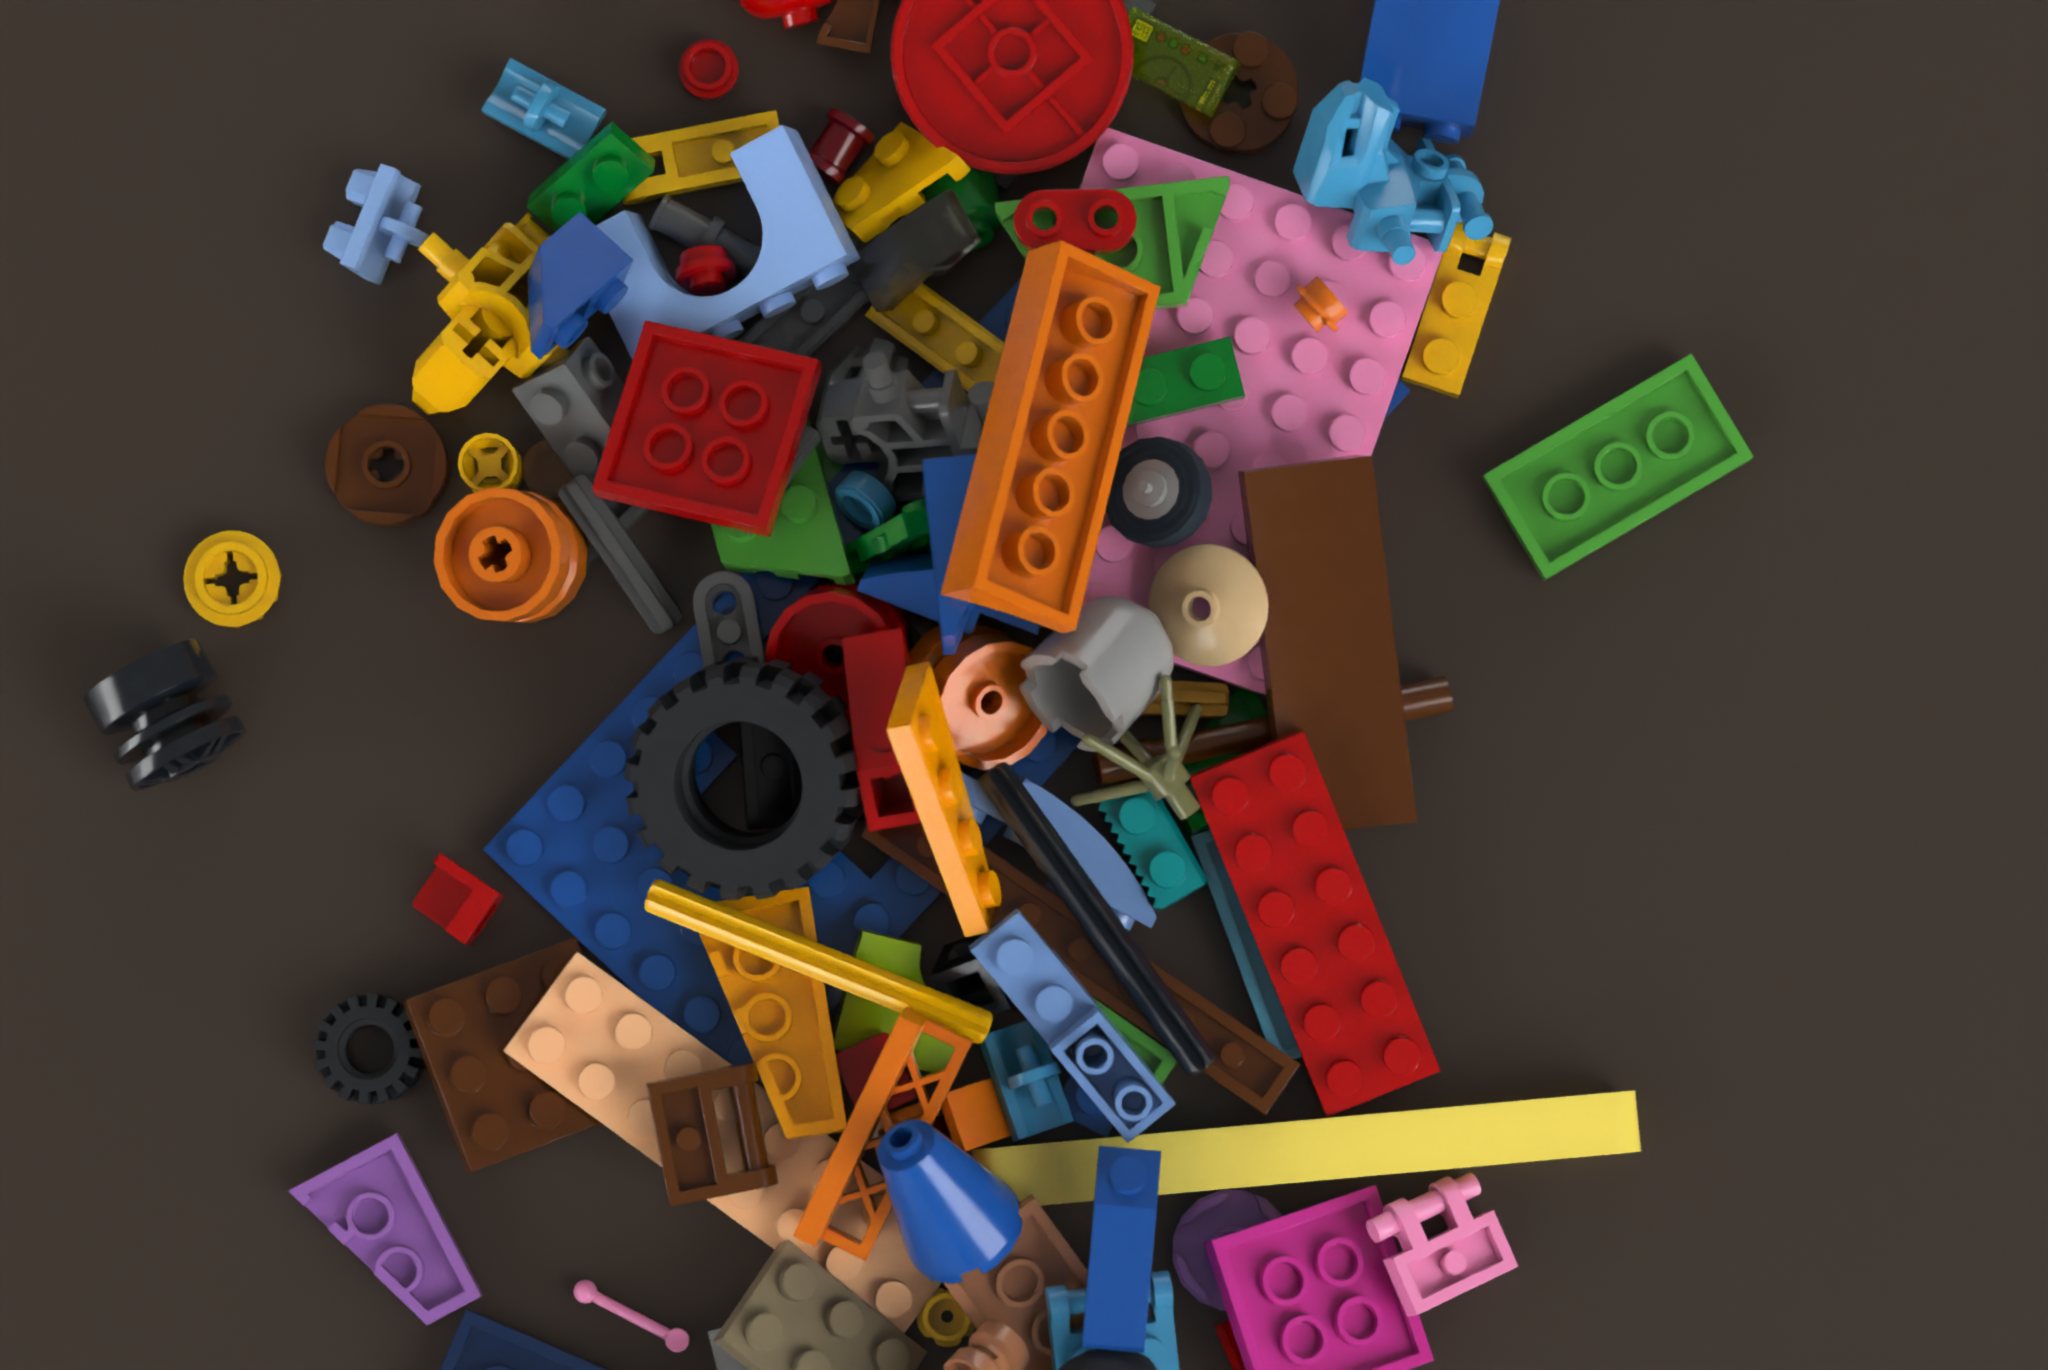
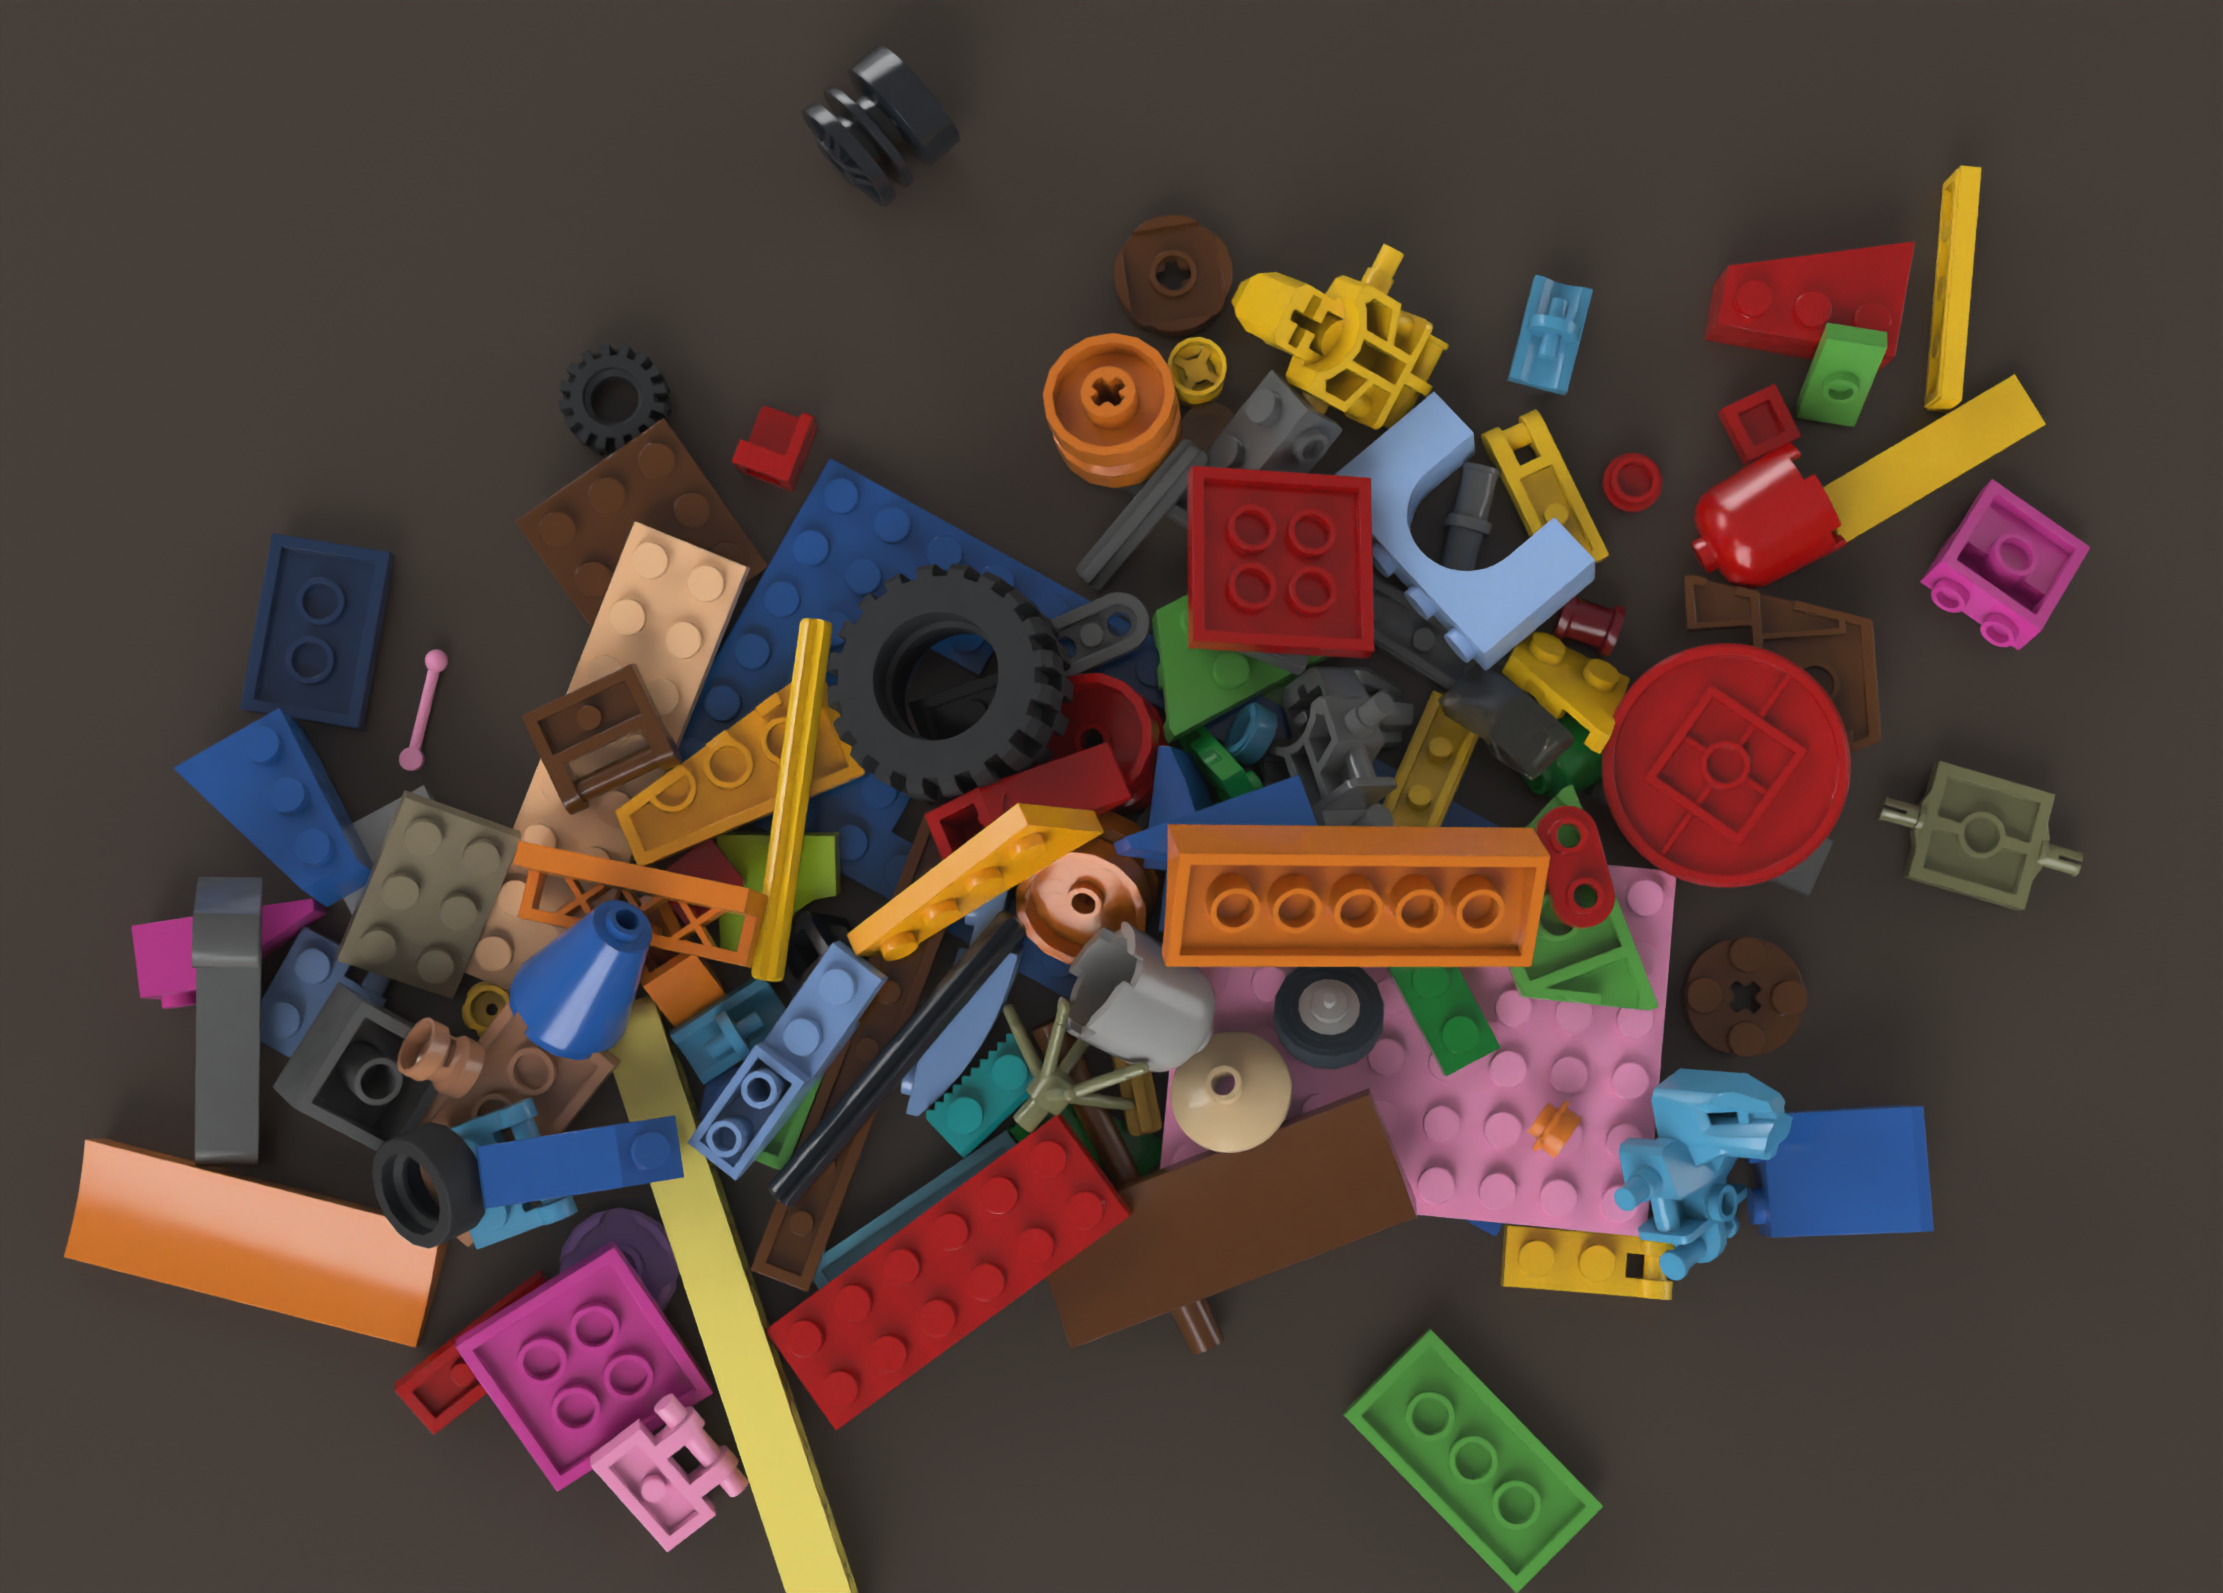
camera: 70 degrees right, 0 degrees up
yellow gear [183,530,282,628] -> none
medium lavender wing [288,1133,484,1325] -> none
light blue hips [323,163,429,285] -> none
green plate [527,121,655,232] -> none
blue slope [527,212,633,359] -> none
red plate [675,245,736,295] -> none
clear neon green tile [1128,6,1241,118] -> none

